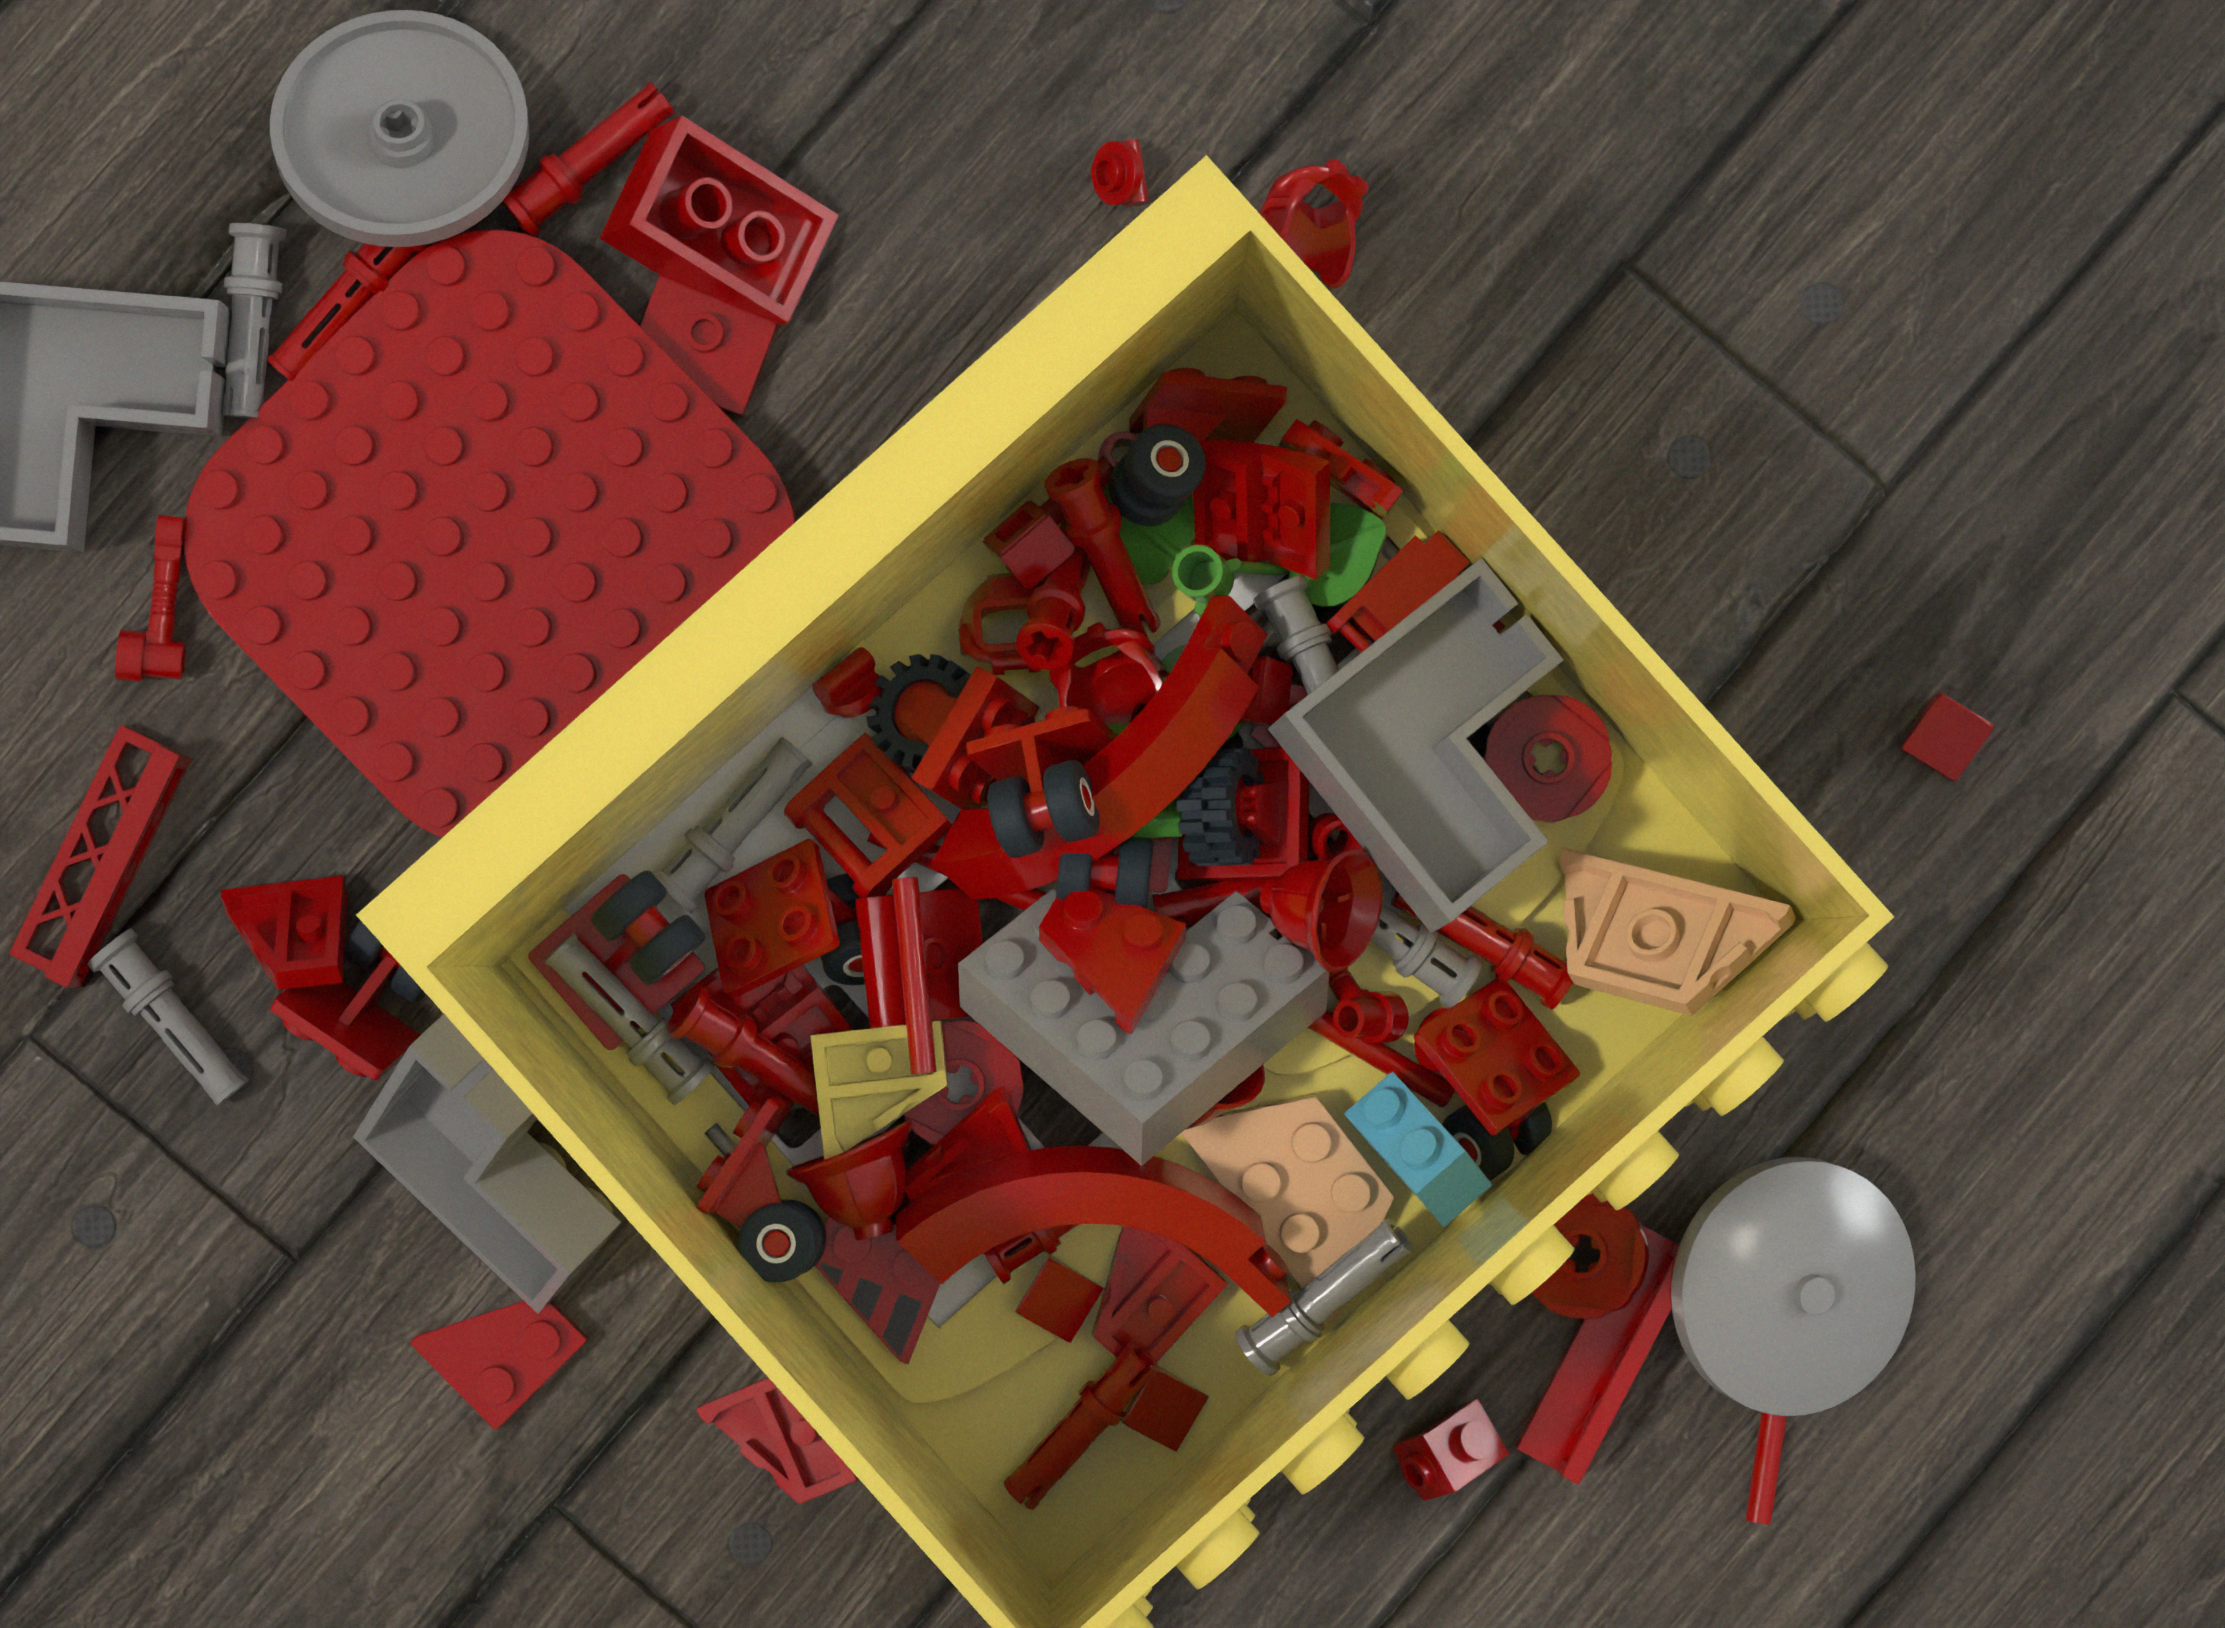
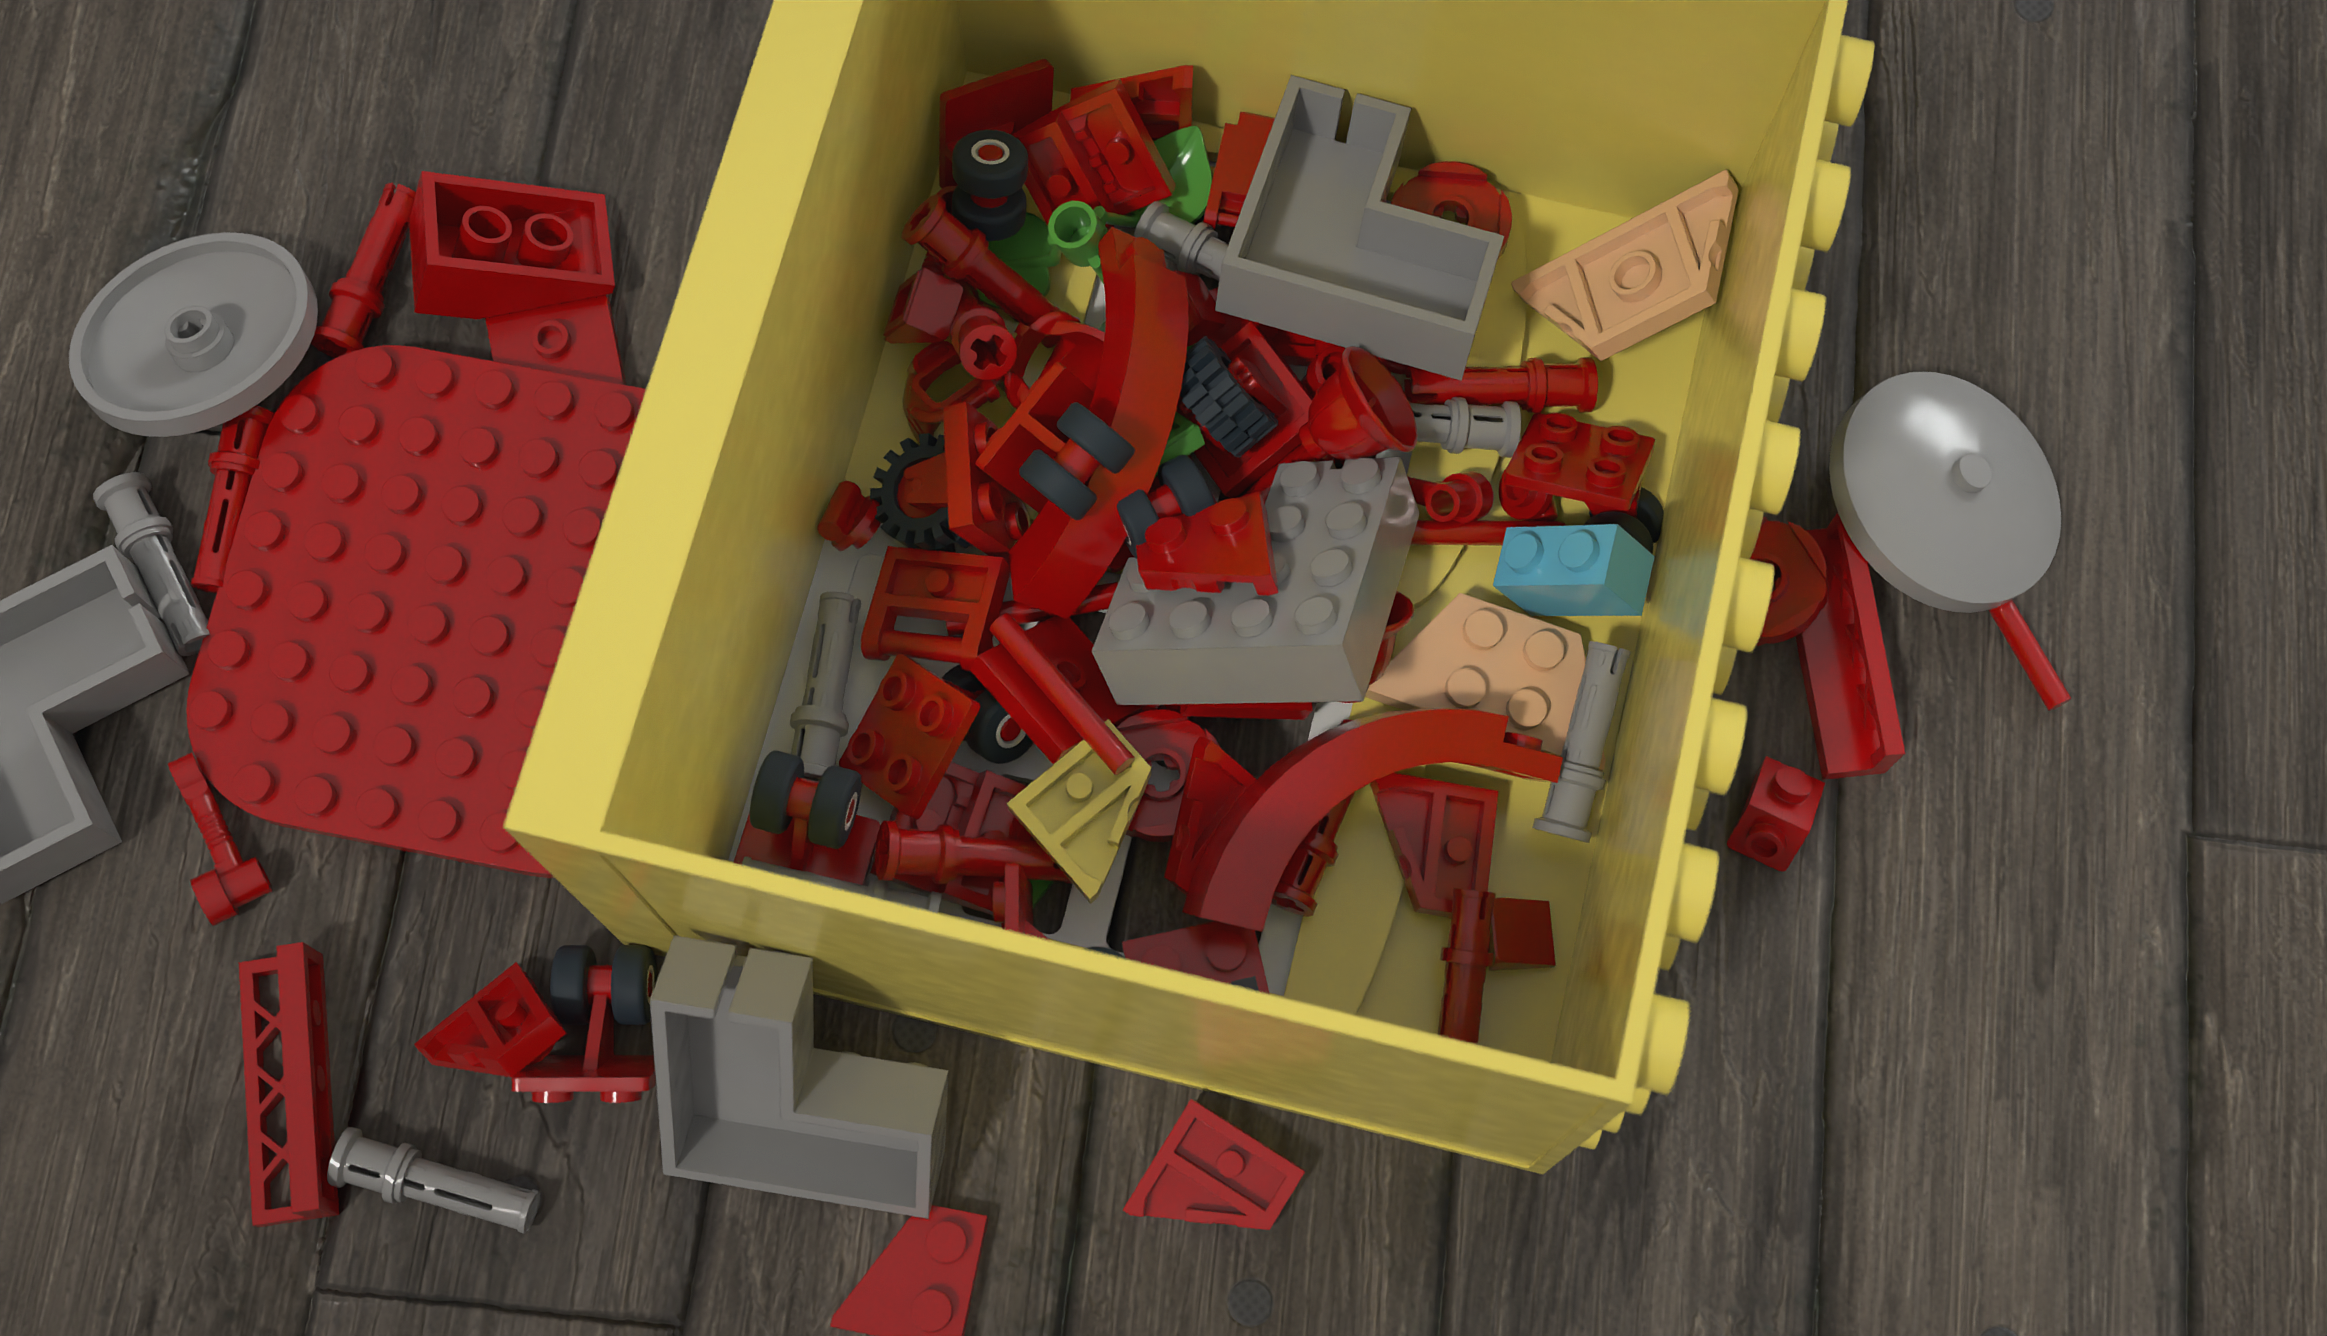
camera: 35 degrees left, 15 degrees down
red hat [786,1120,913,1241] -> none
red slope [1015,1255,1104,1343] -> none

